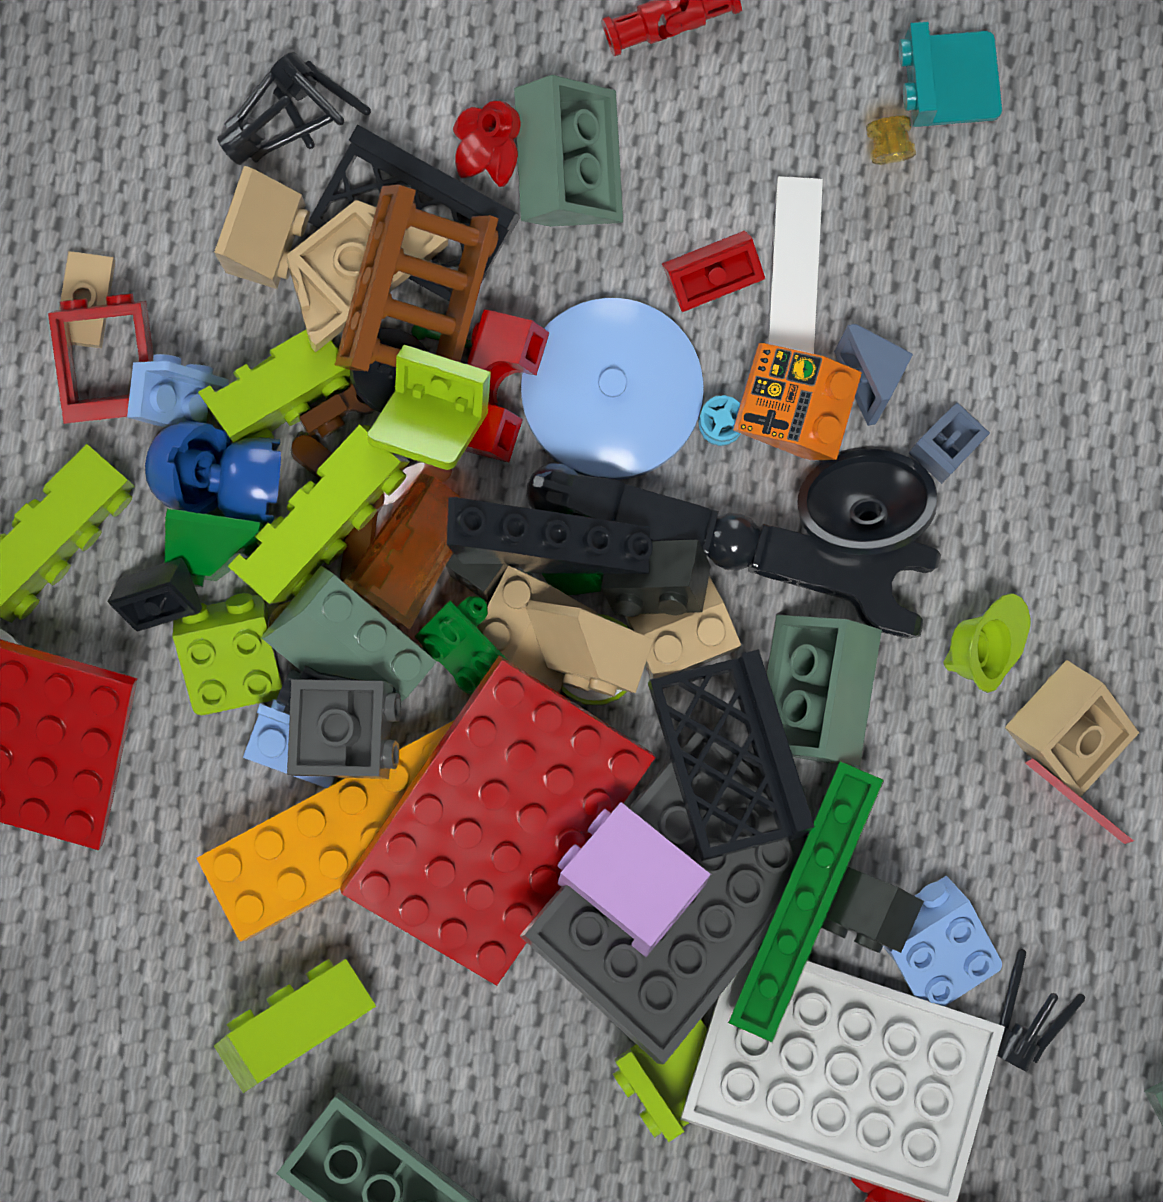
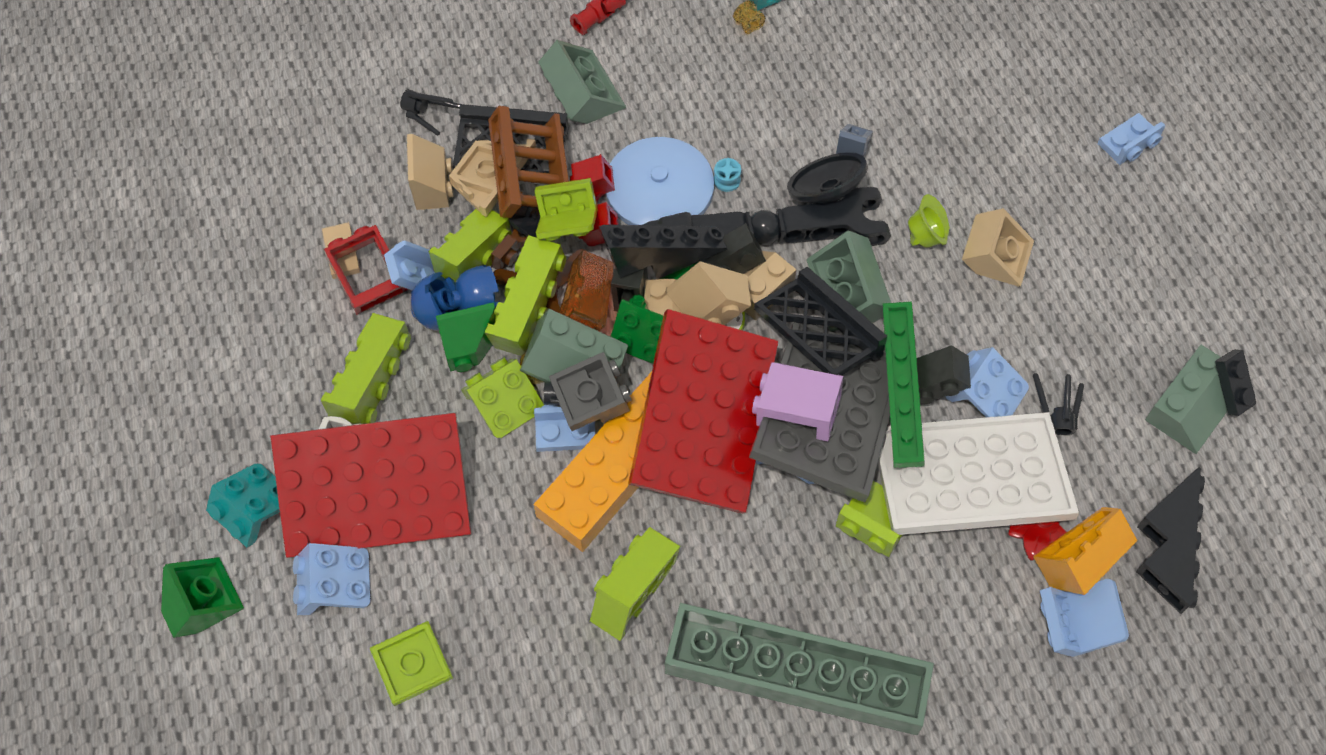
camera: 20 degrees left, 20 degrees down
black slope [107,558,203,632] -> none
black plant [217,73,333,165] -> none
red plate [453,100,521,187] -> none
red slope [662,231,766,312] -> none
orange slope [733,343,862,460] -> none
white tile [768,176,823,354] -> none
sand blue slope [834,324,913,426] -> none
coral sticker [1025,758,1134,844] -> none

